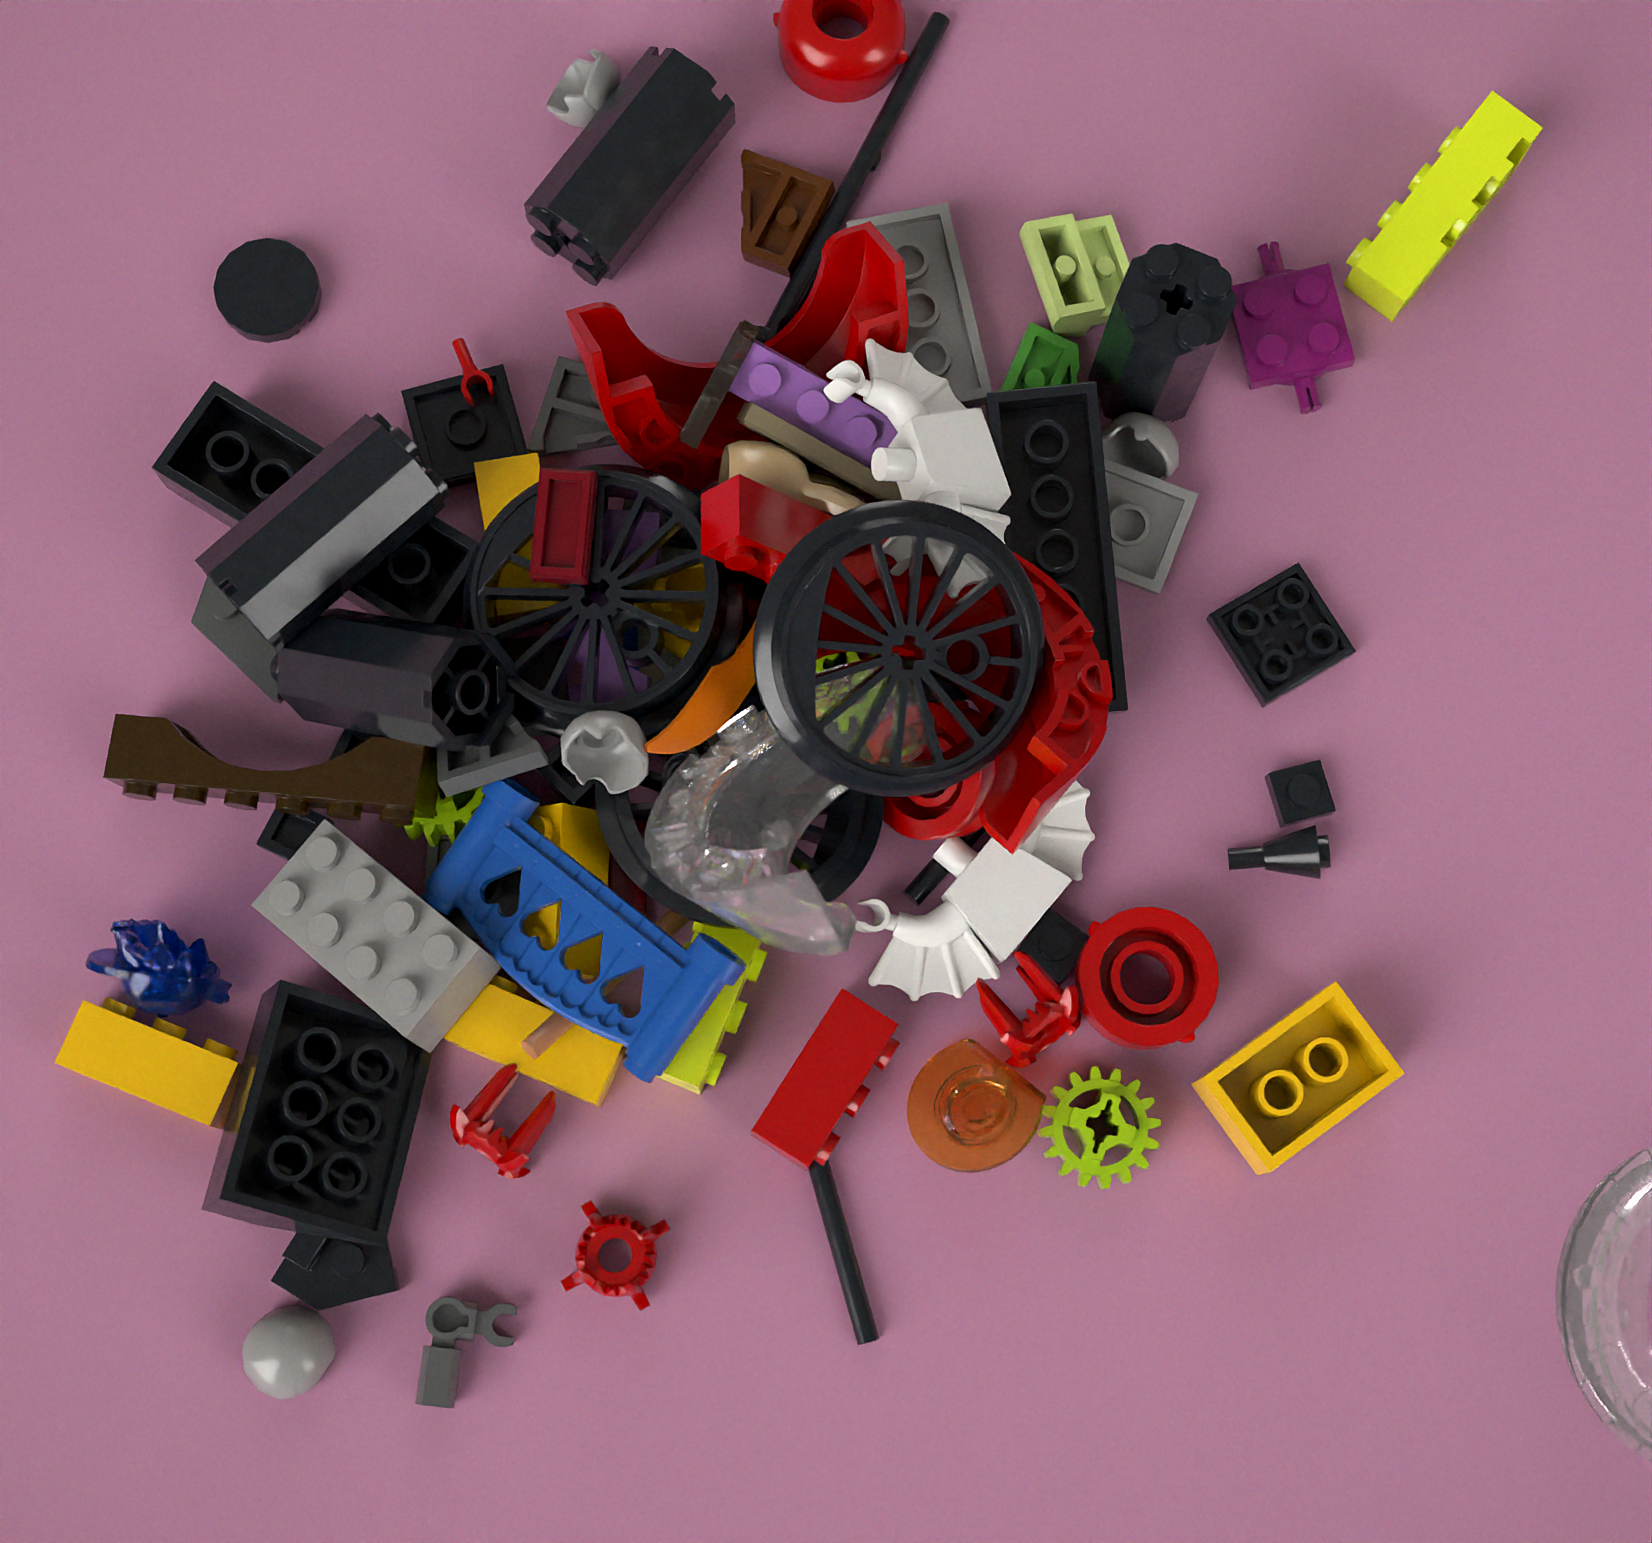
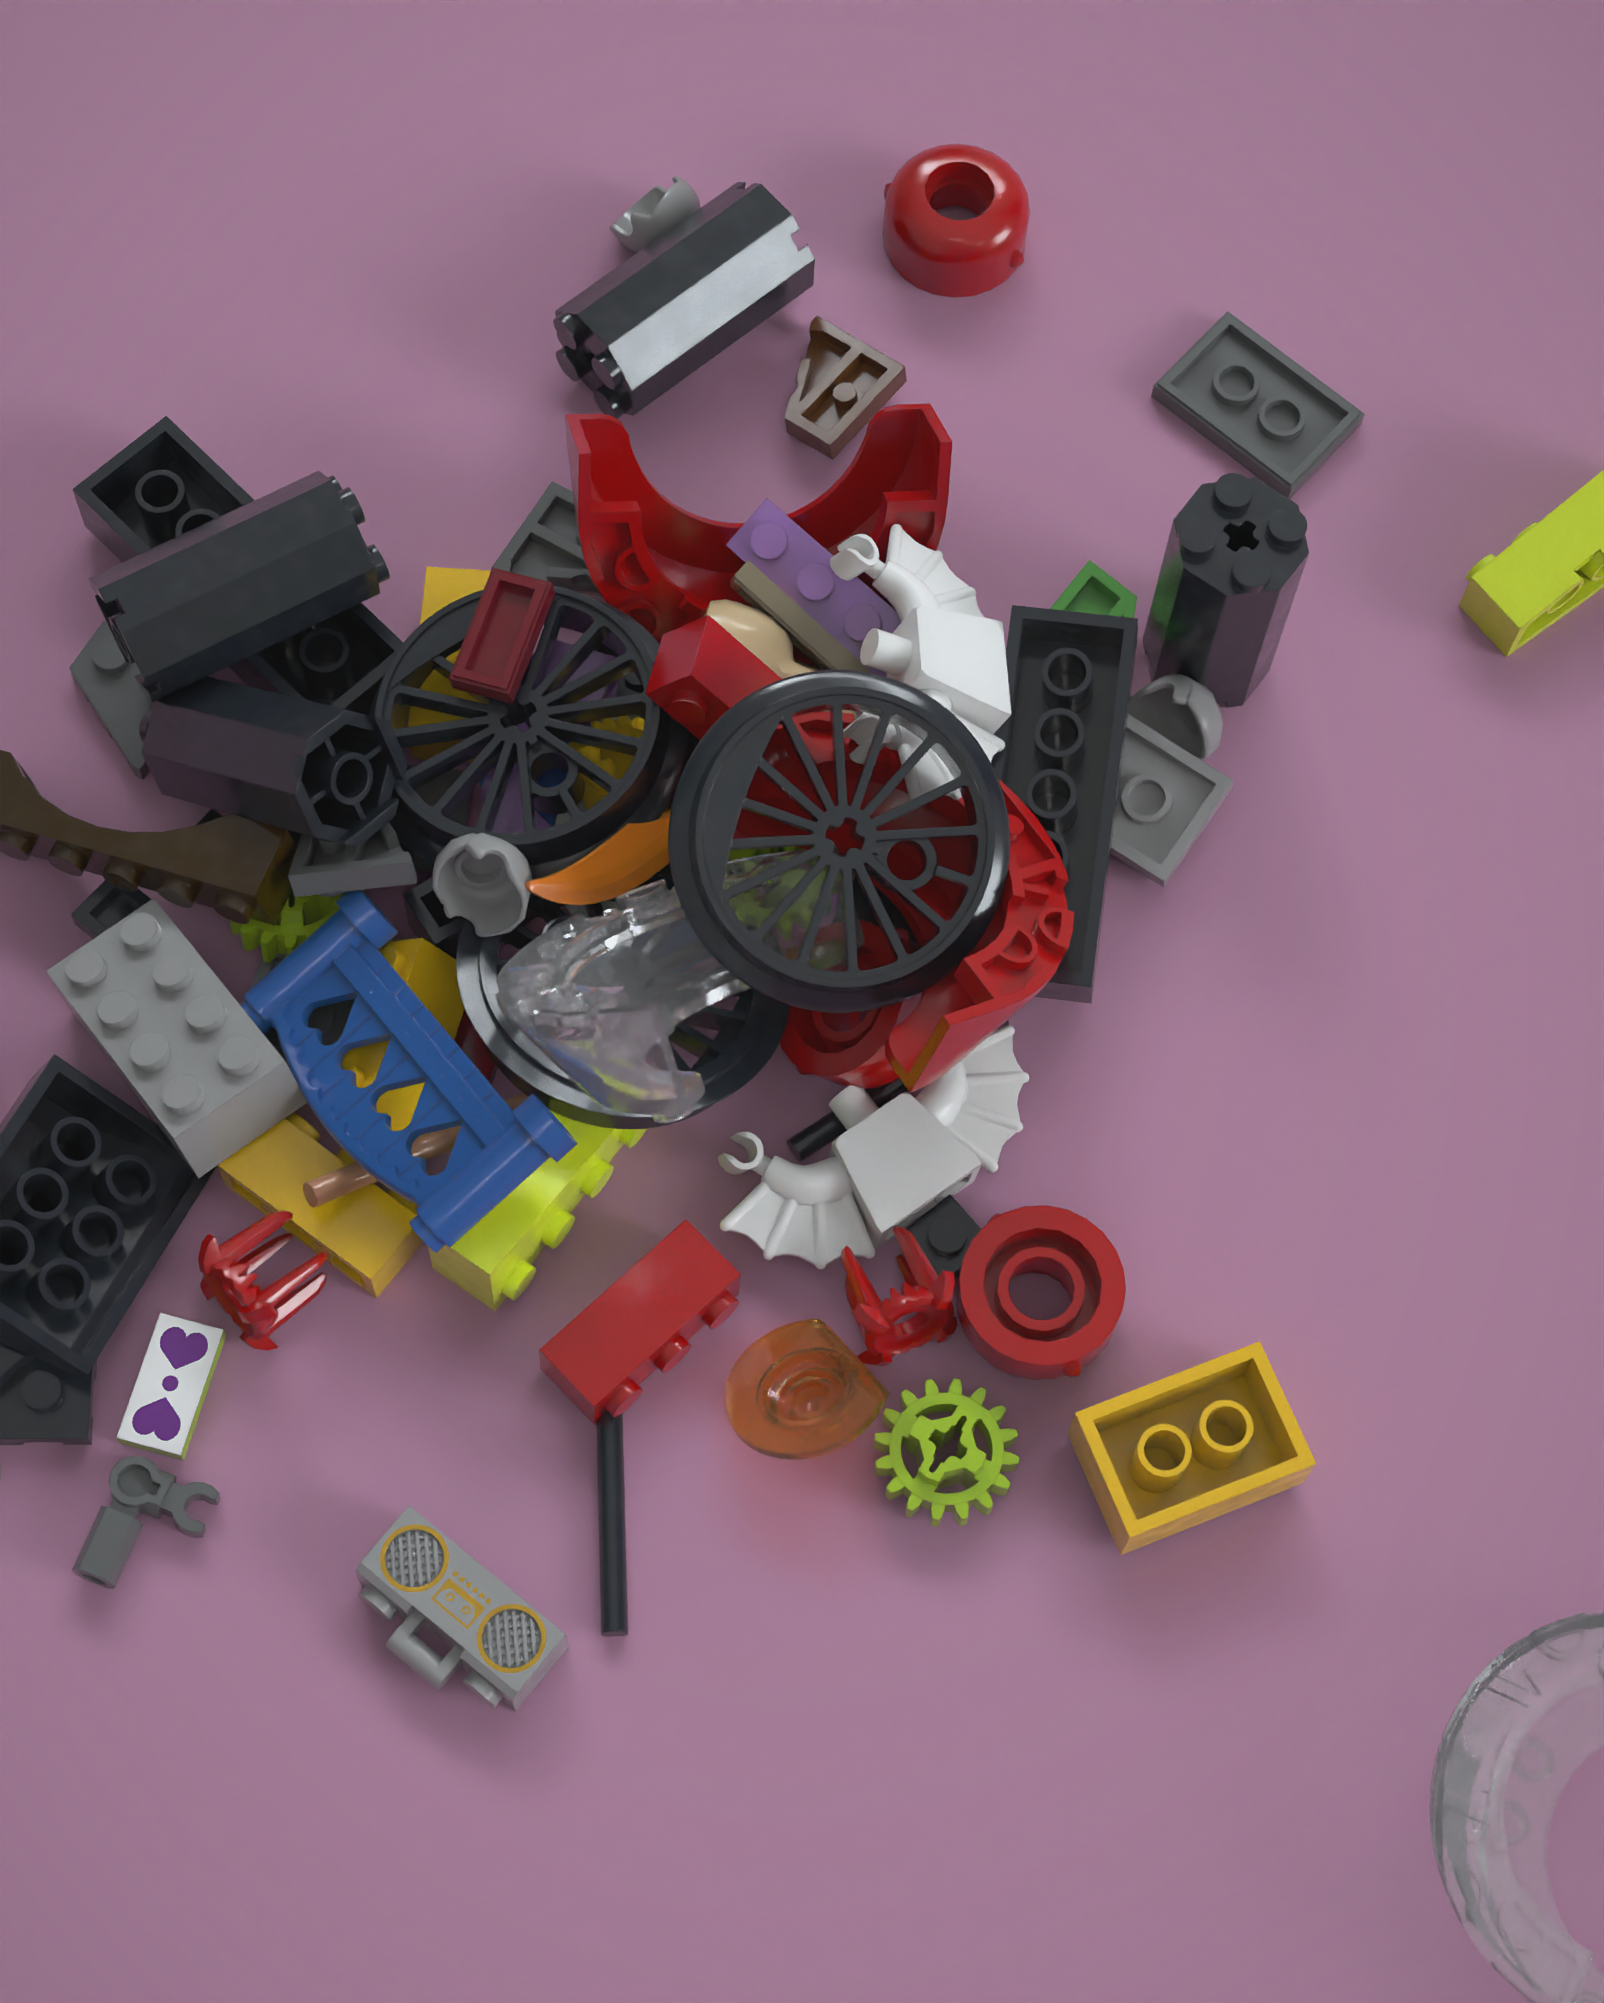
camera: 15 degrees right, 10 degrees down
black tile [213,238,322,343] -> none
black tile [401,364,528,488] -> none
red hand [452,338,495,406] -> none
red piece [560,1200,671,1311] -> none
clear smoke tile [679,320,761,450] -> none
black bar [750,12,950,344] -> none
light grey plate [846,202,993,408] -> none
yellowish green brick [1019,213,1130,337] -> none
black tile [1206,562,1356,708] -> none
black cone [1227,825,1331,879] -> none
magenta plate [1231,241,1355,414] -> none
black plate [1264,760,1336,828] -> none
none -> tile [116,1313,226,1461]
none -> light grey piece [355,1506,569,1712]
none -> dark grey tile [1151,311,1365,499]

